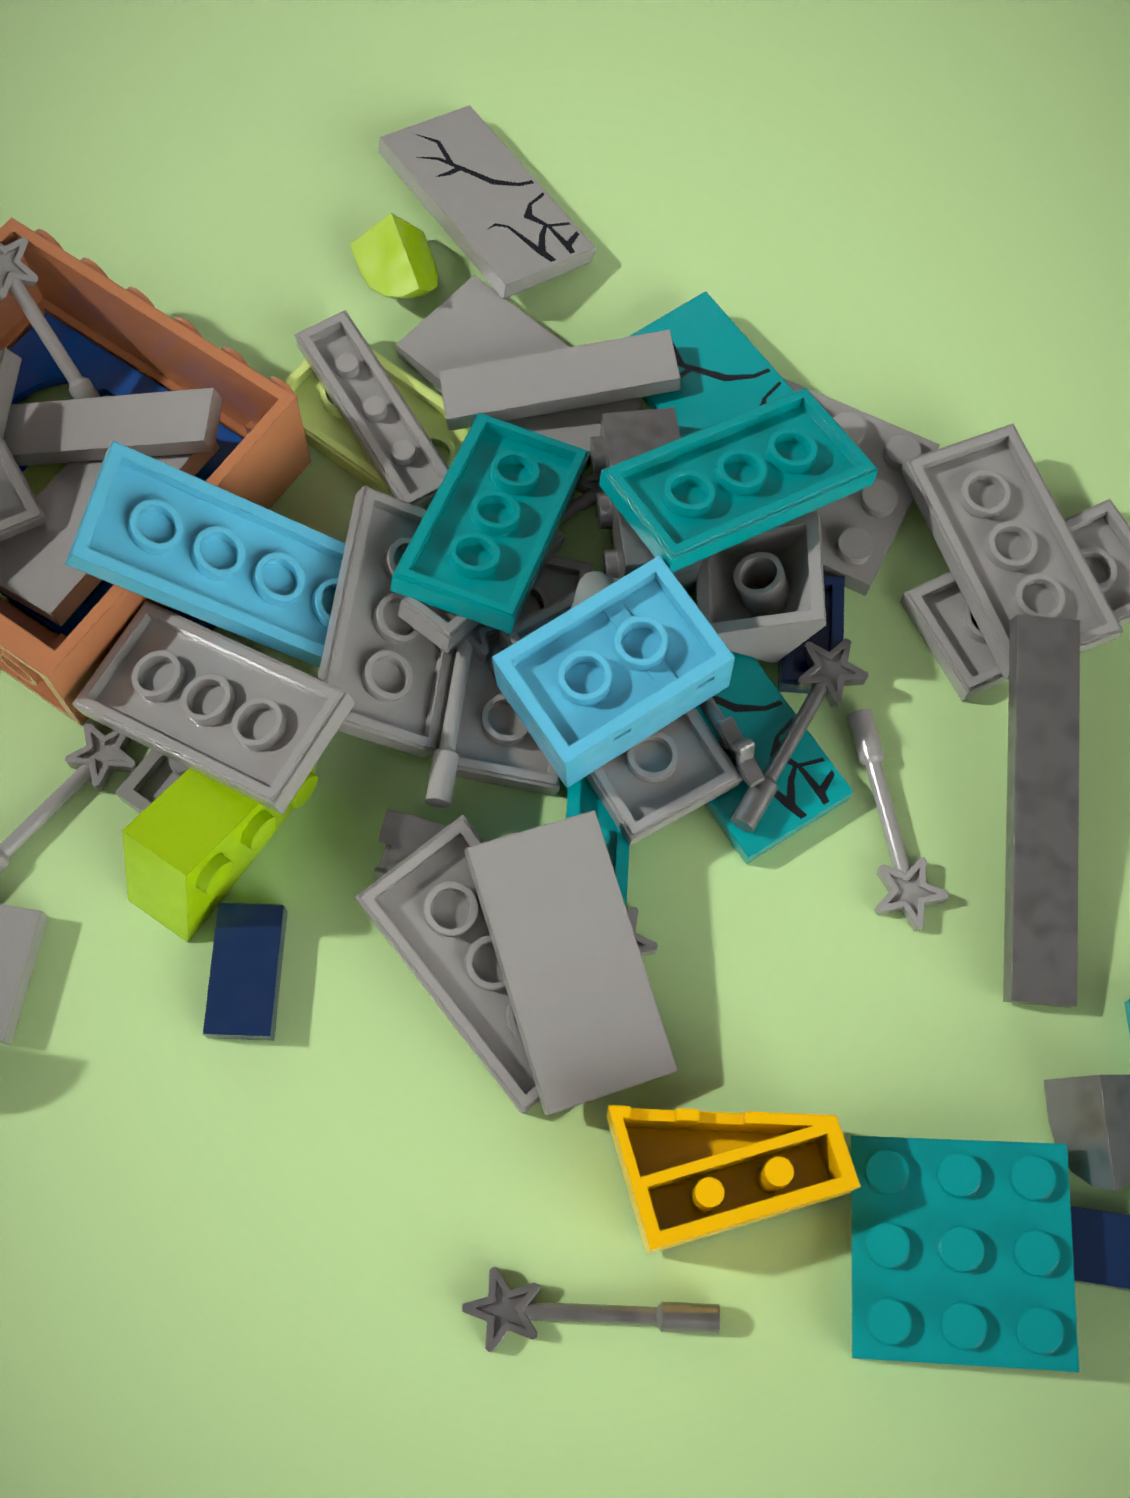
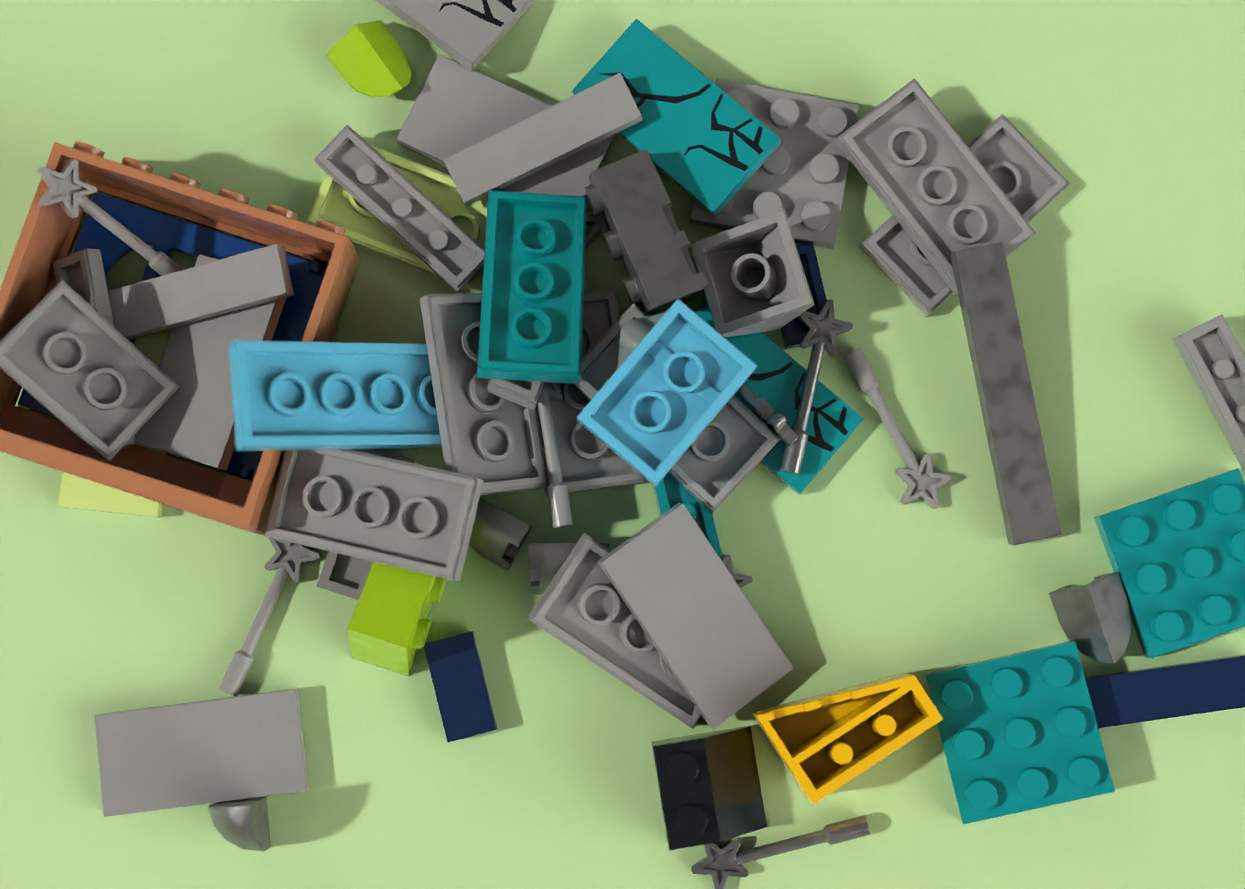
camera: 20 degrees left, 15 degrees up
teal tile [599,387,879,572] -> none
none -> flat silver brick [469,498,532,571]
none -> black slope [652,726,767,850]

